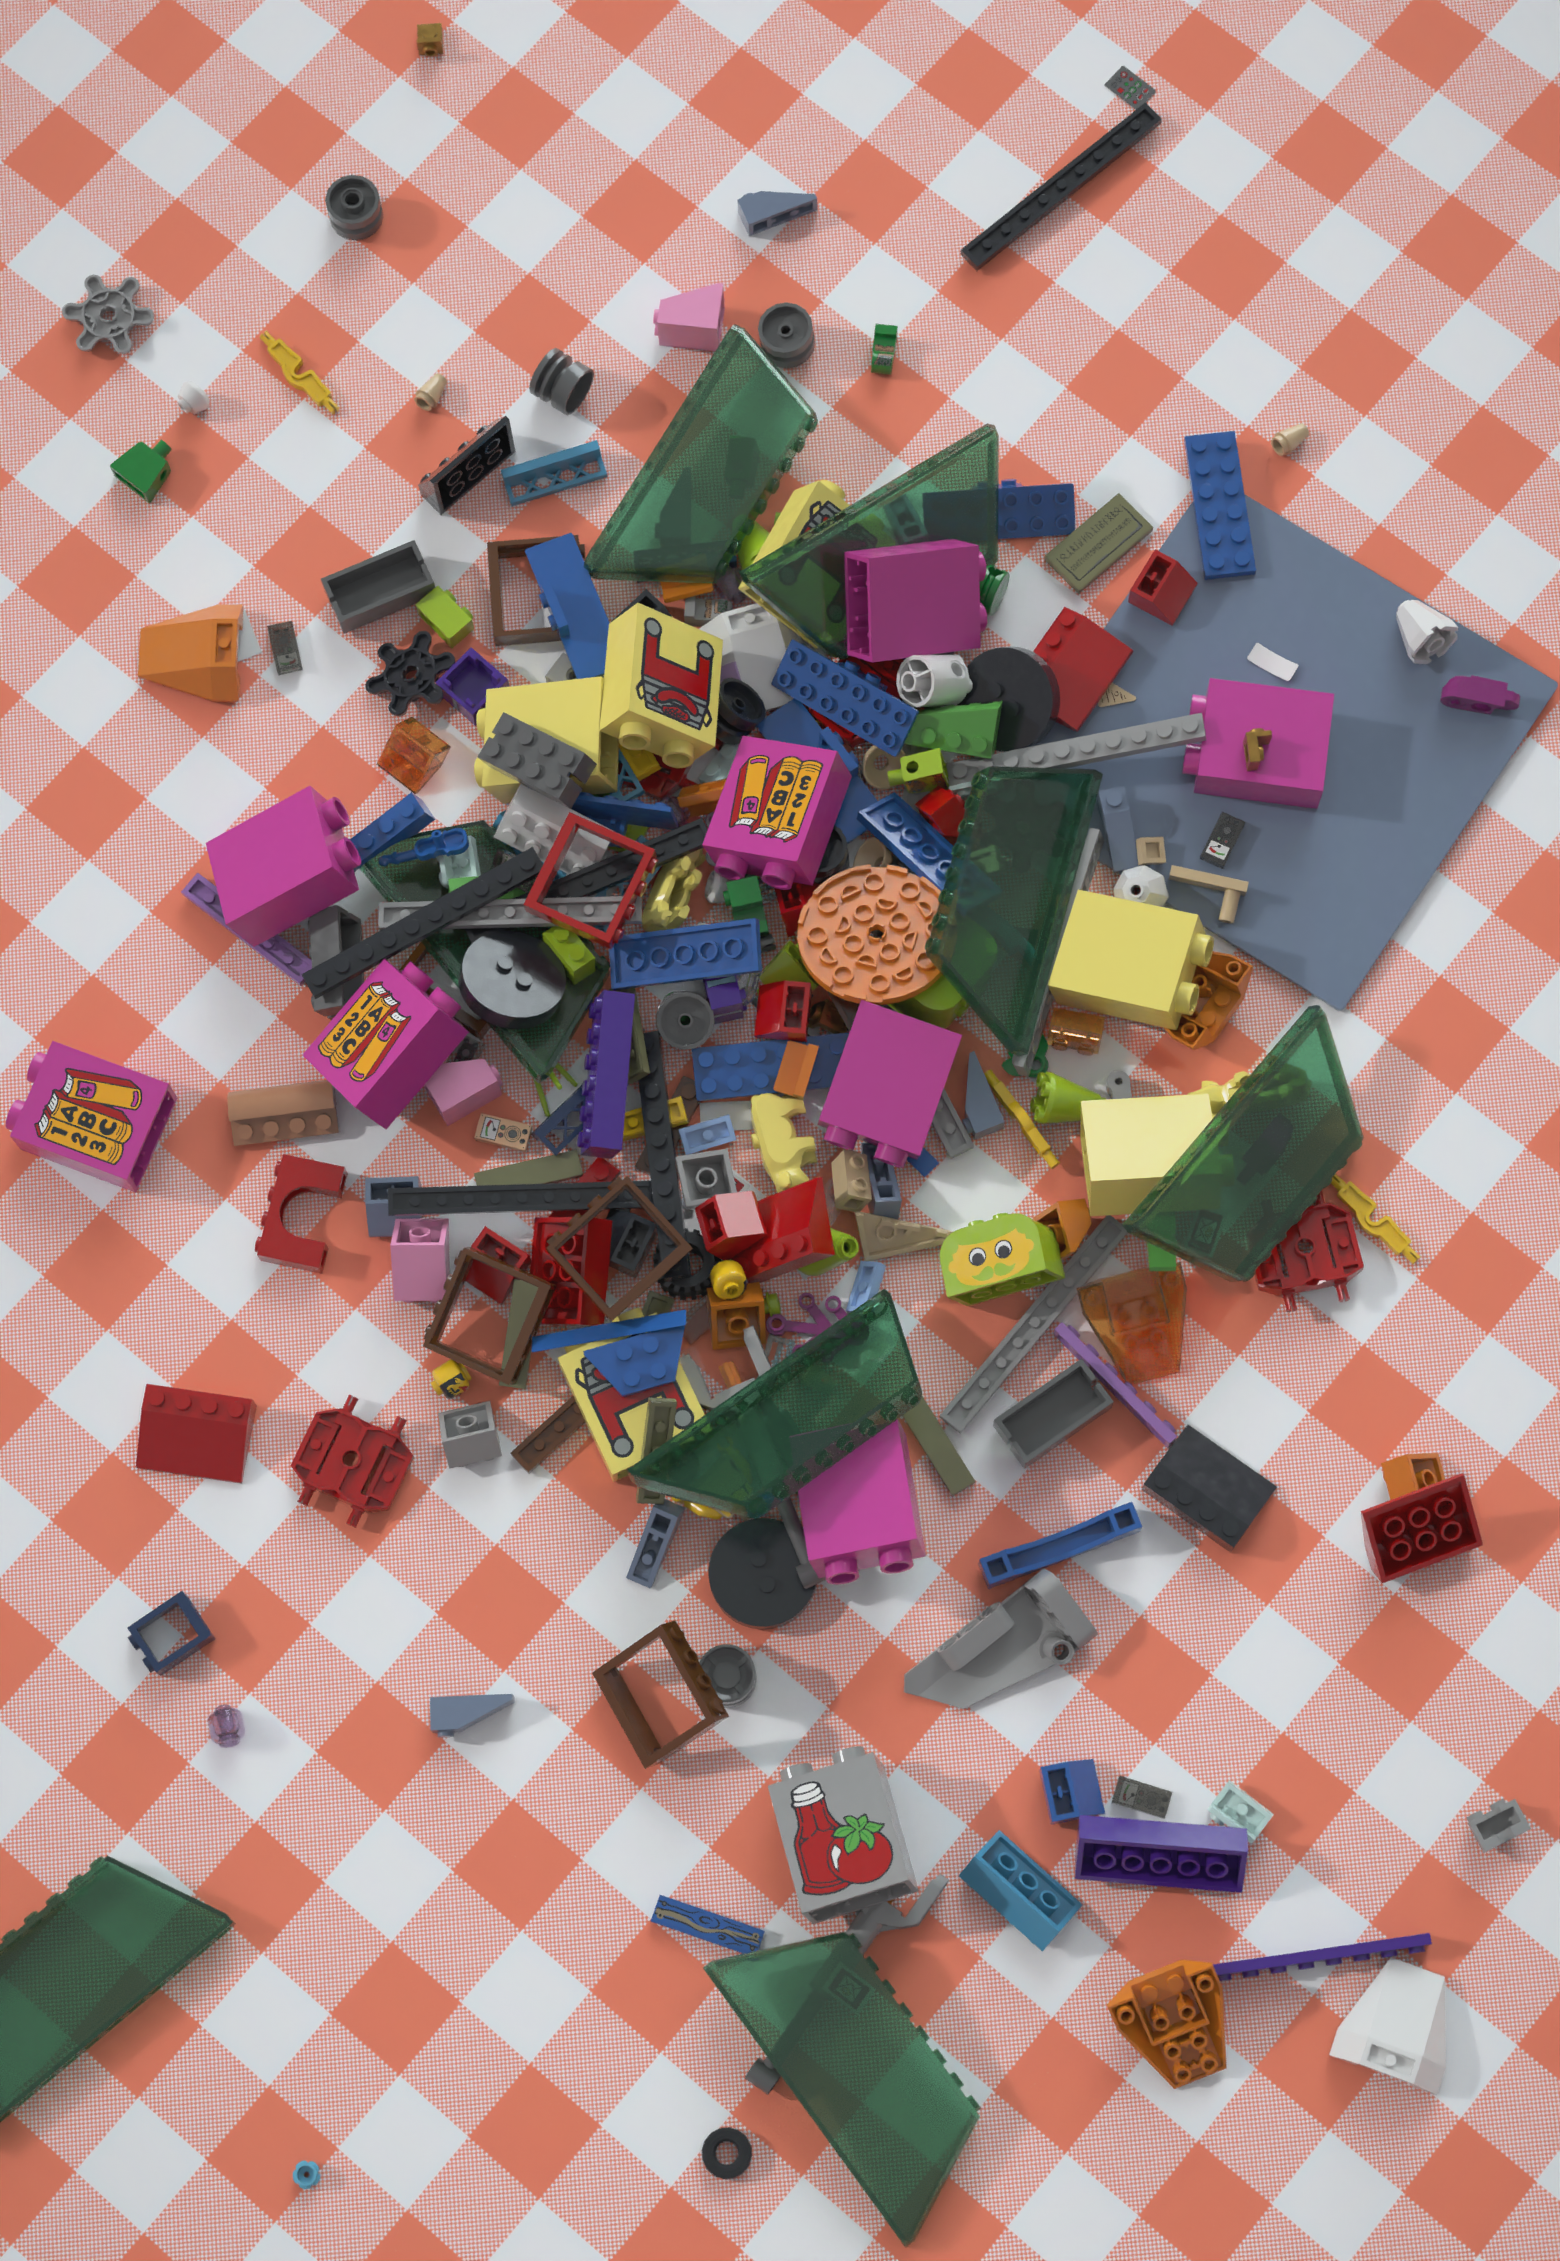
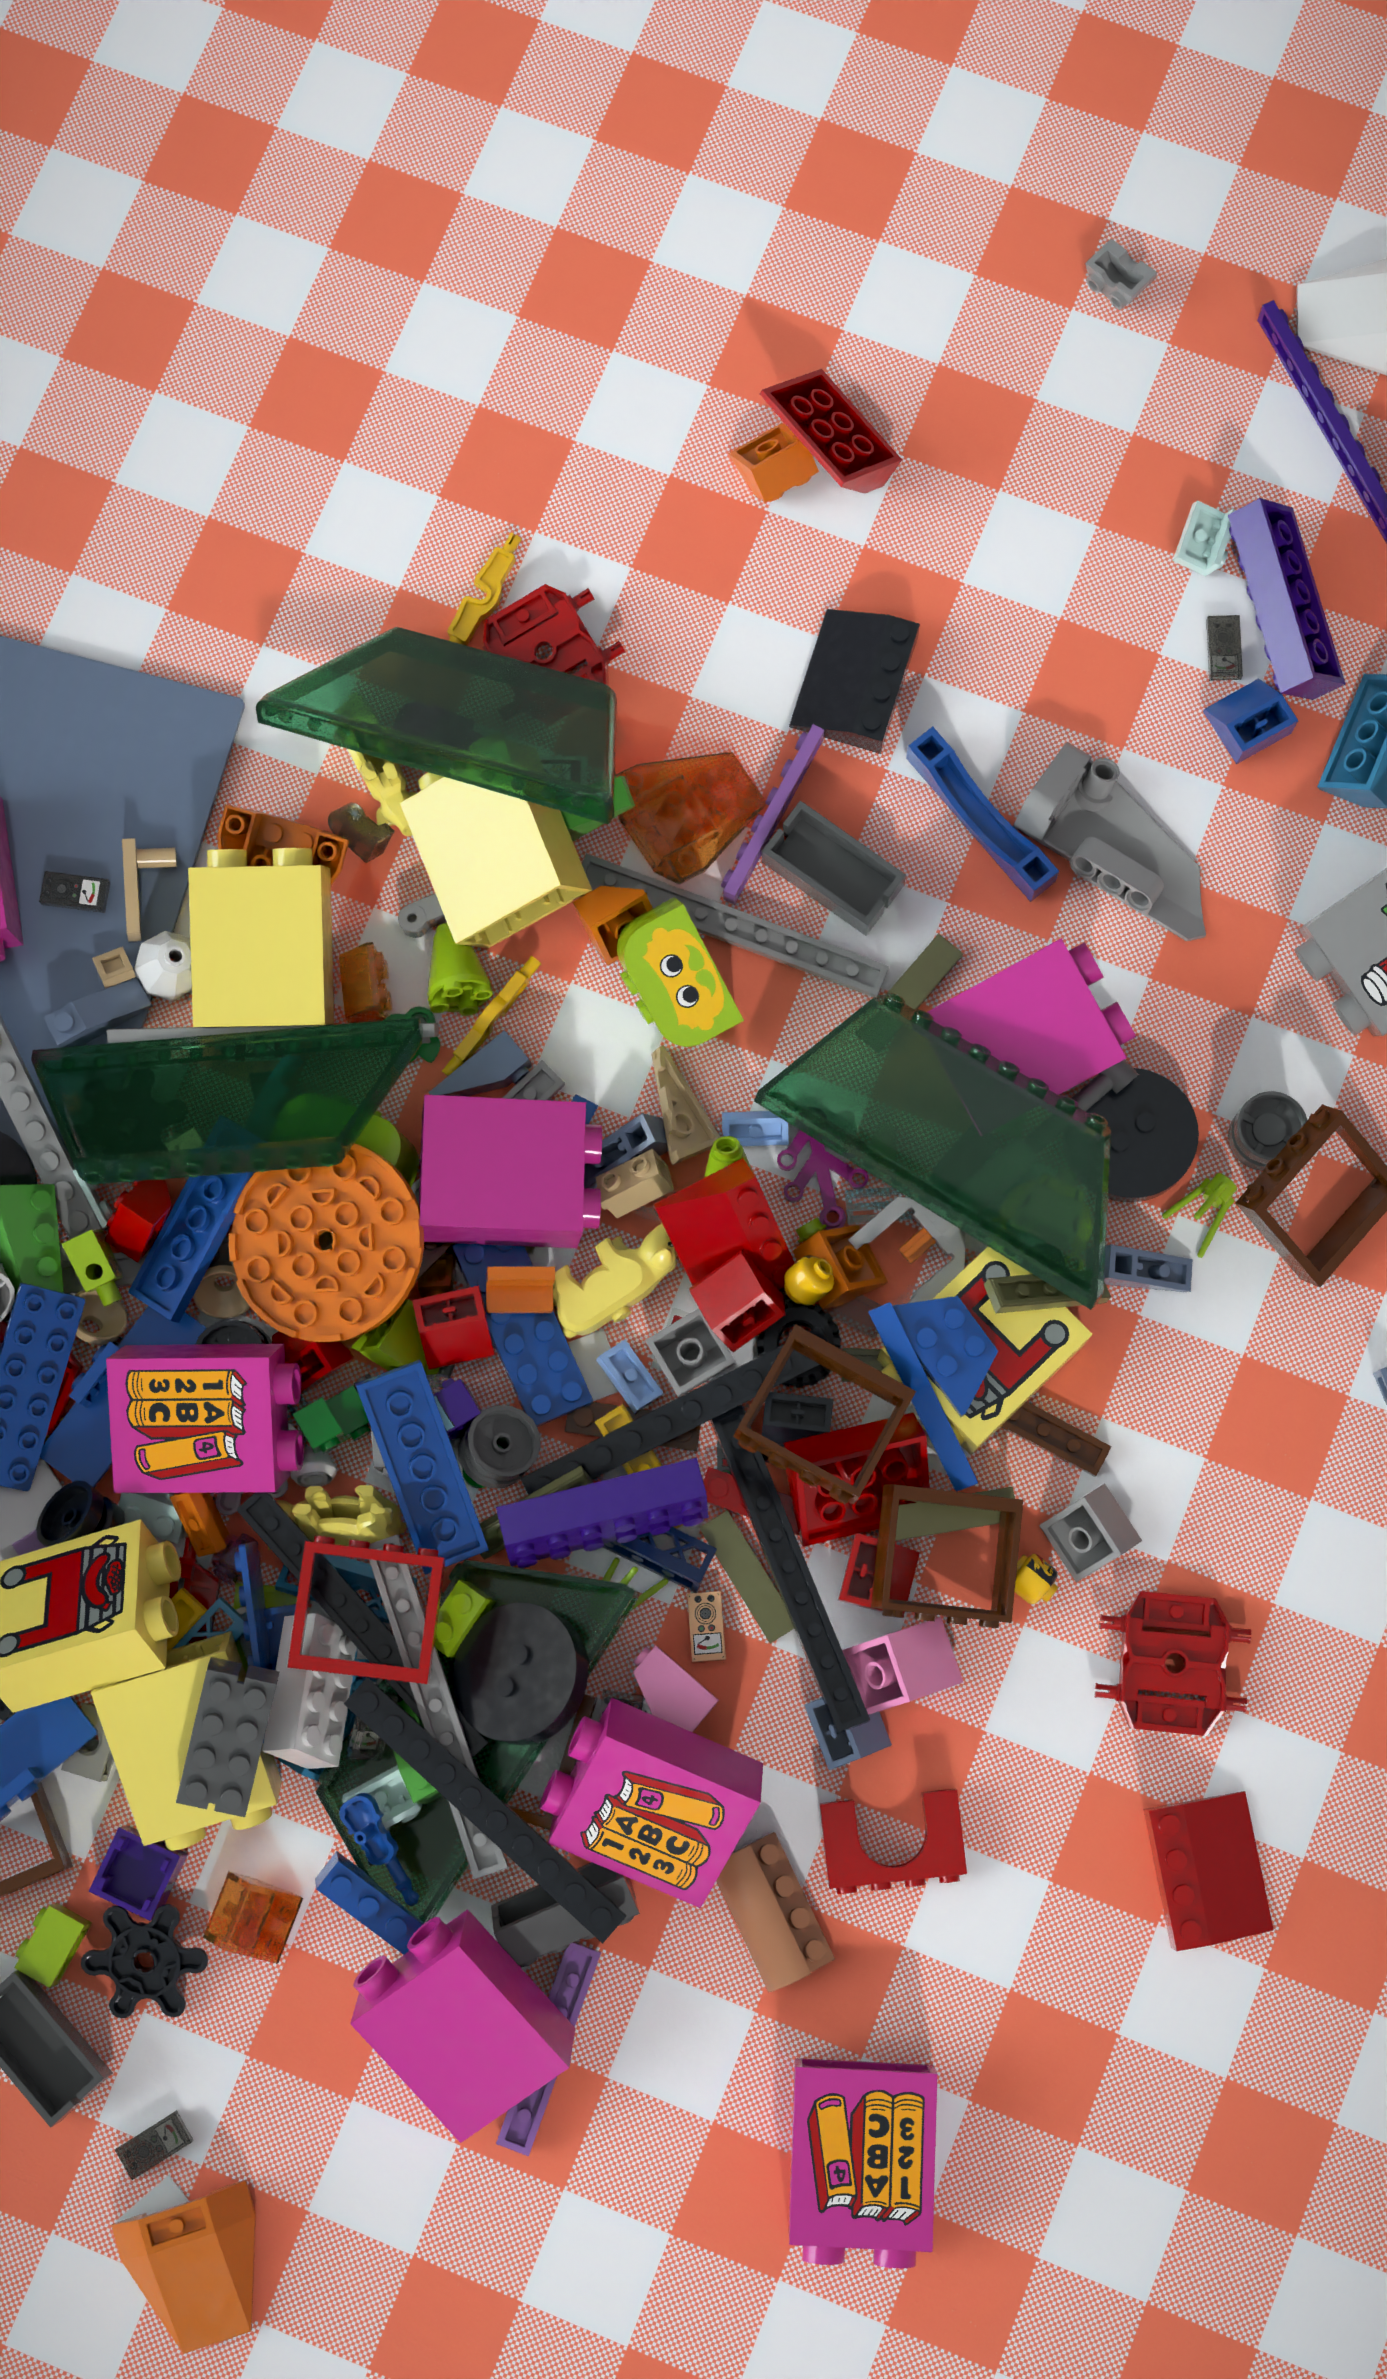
camera: 105 degrees left, 5 degrees up
none -> clear smoke leg [328,802,395,863]
none -> lime plant [1162,1173,1237,1258]

